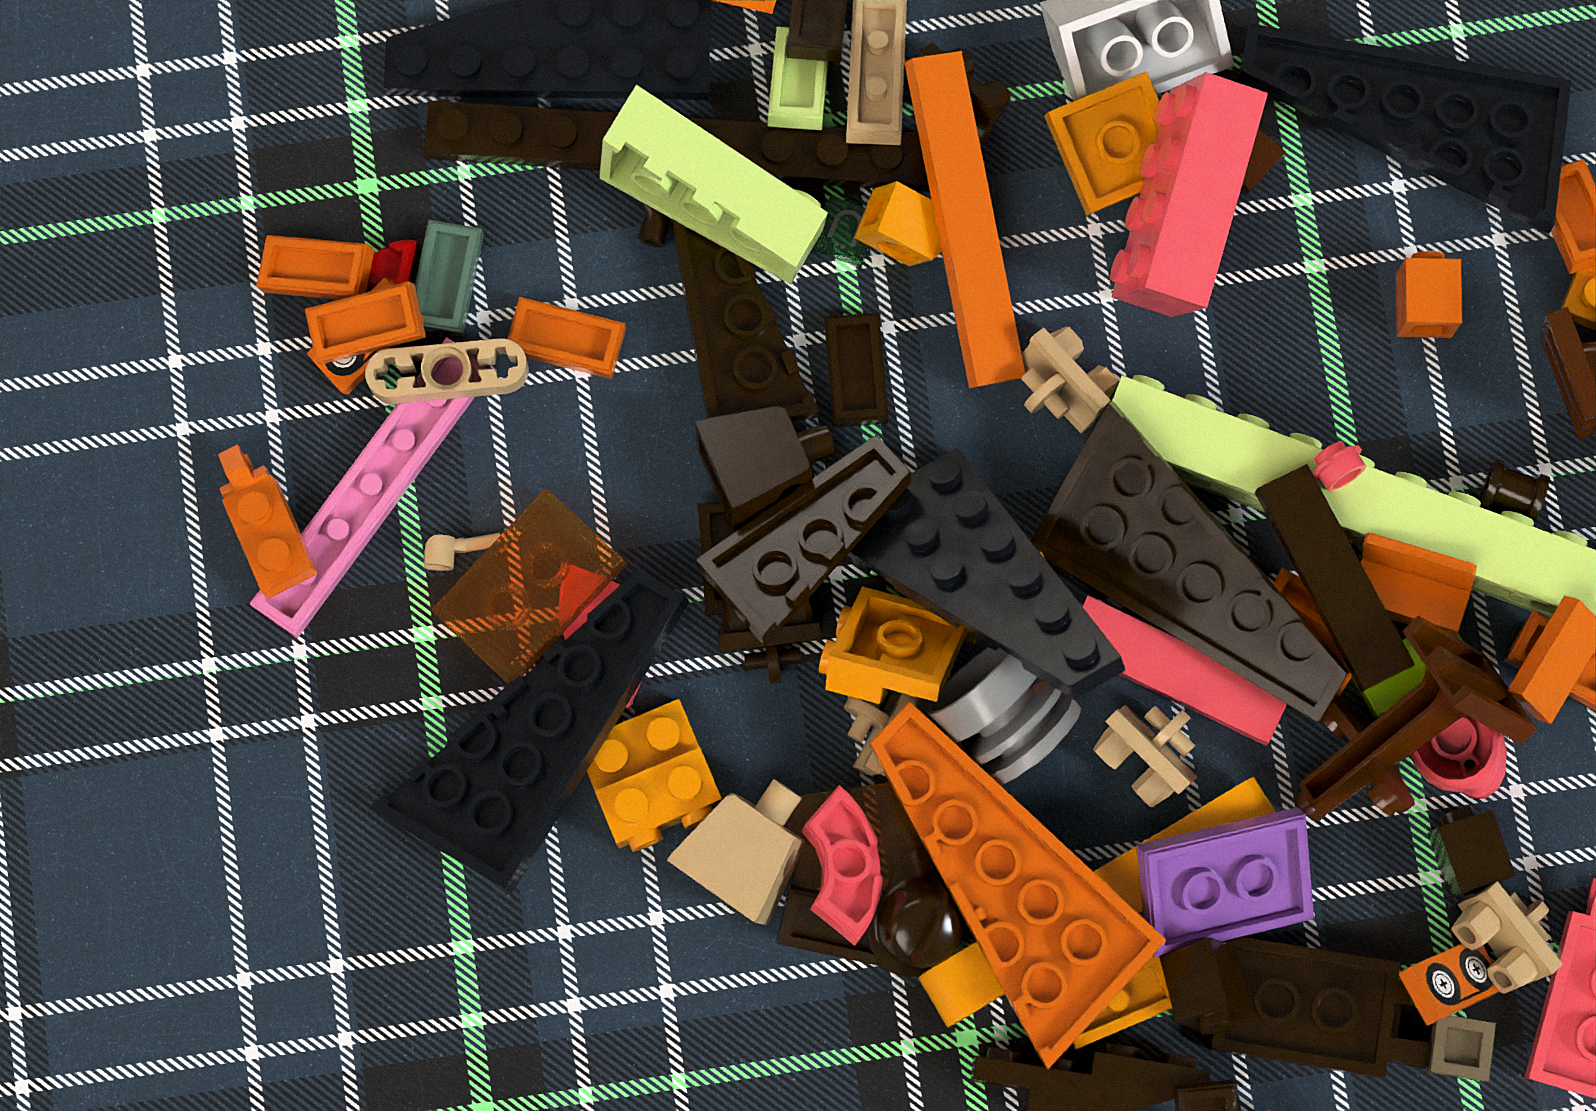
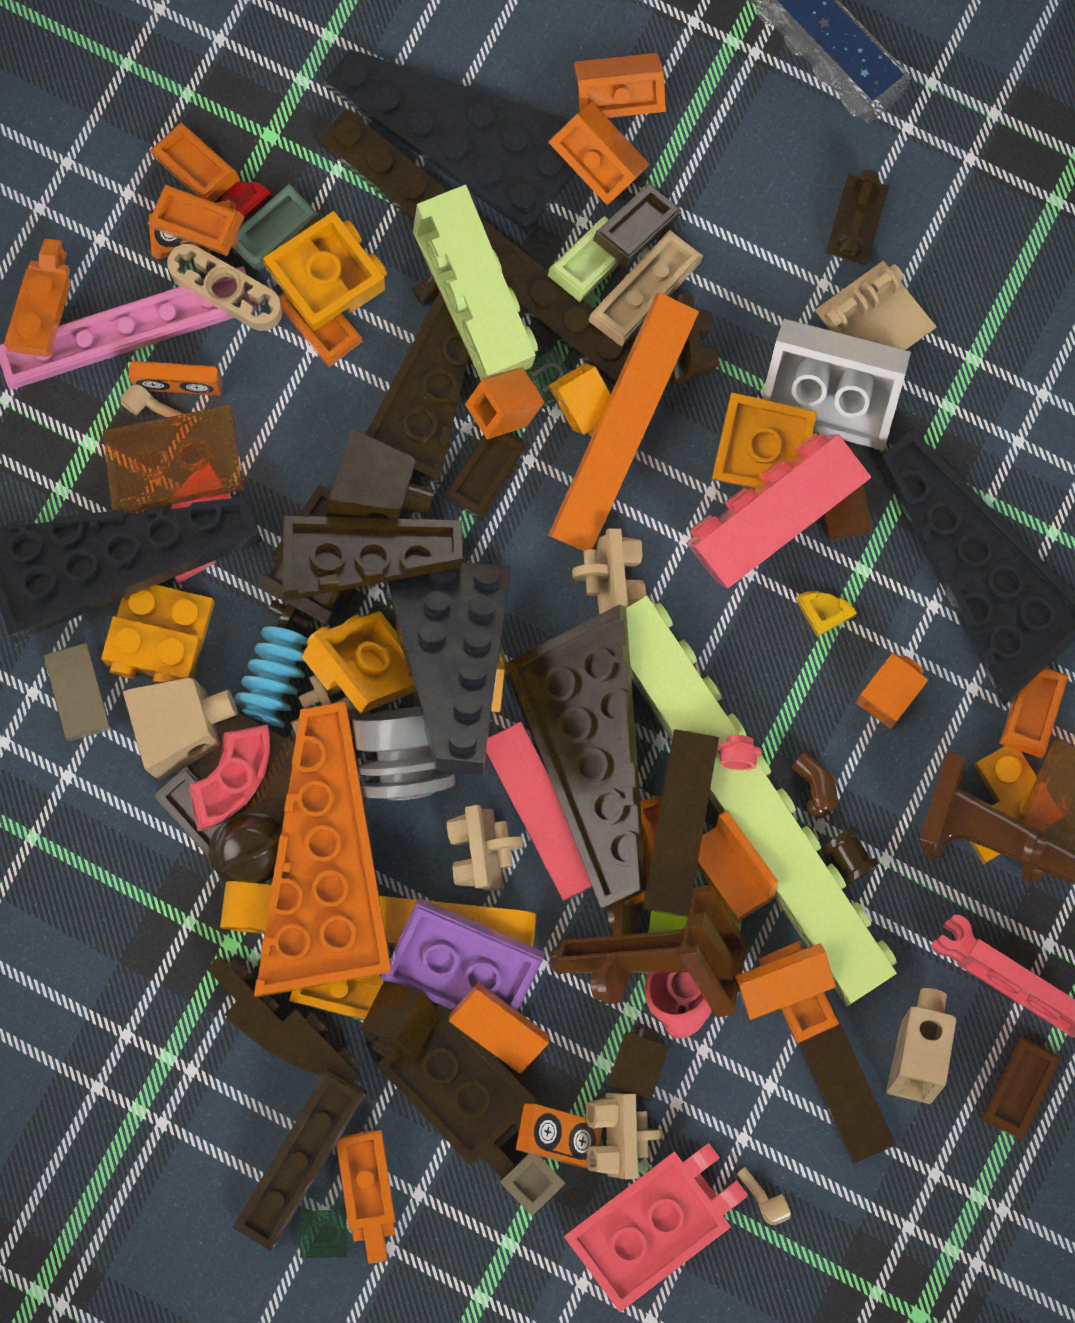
camera: 35 degrees right, 0 degrees up
none -> dark tan tile [44,643,111,742]
none -> orange tile [128,361,222,396]
none -> medium azure piece [234,626,308,728]
none -> light orange plate [263,211,387,331]
none -> orange tile [449,982,550,1074]
none -> orange brick [465,367,545,439]
none -> reddish brown arm [791,751,838,818]
none -> yellow tile [795,591,857,637]

